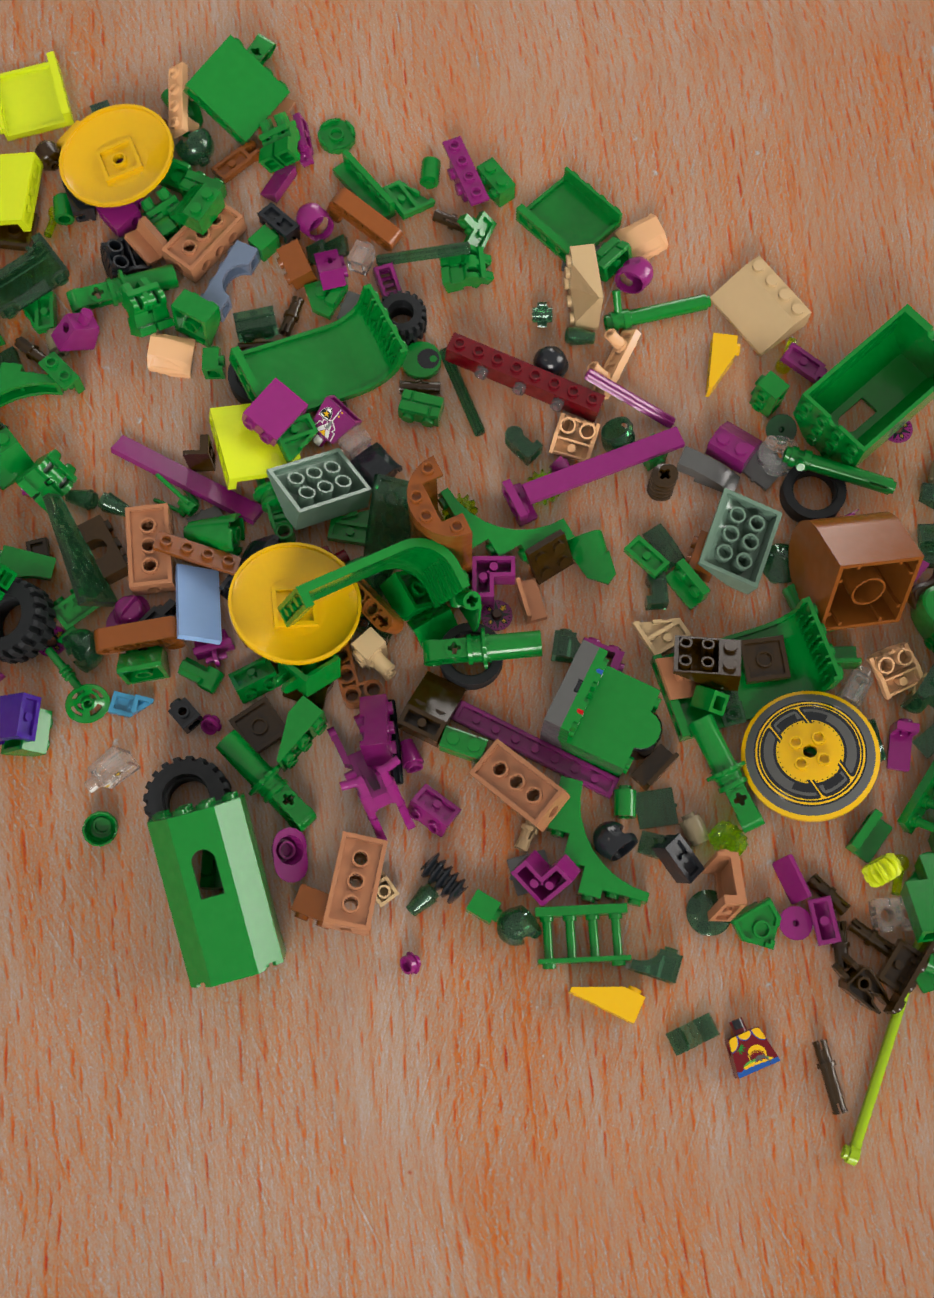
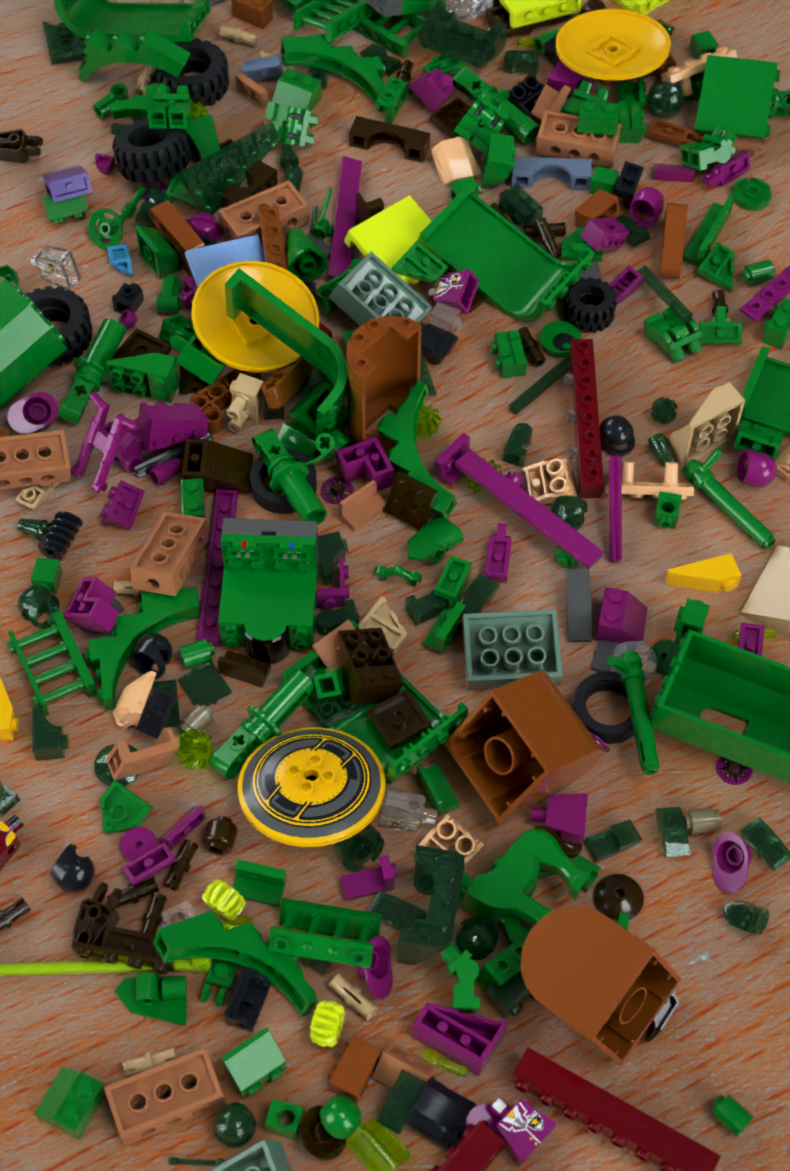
camera: 65 degrees right, 15 degrees down
magenta panel [241,378,308,447] -> none
clear brick [347,239,376,276] -> none
dark brown piece [647,464,679,501] -> none
none -> black helmet [50,844,95,892]
none -> light nougat slope [113,671,157,730]
none -> dark brown head [203,816,238,855]
none -> clear green leg [316,599,360,636]
none -> dark brown arch [349,116,430,163]
none -> green arm [373,565,422,587]
none -> dark brown plate [430,98,480,139]
none -> magenta hinge [484,523,512,582]
none -> clear green leg [502,50,539,77]
none -> dark brown pin [534,218,561,258]
none -> green brick [653,491,682,529]
none -> green brick [689,30,719,60]

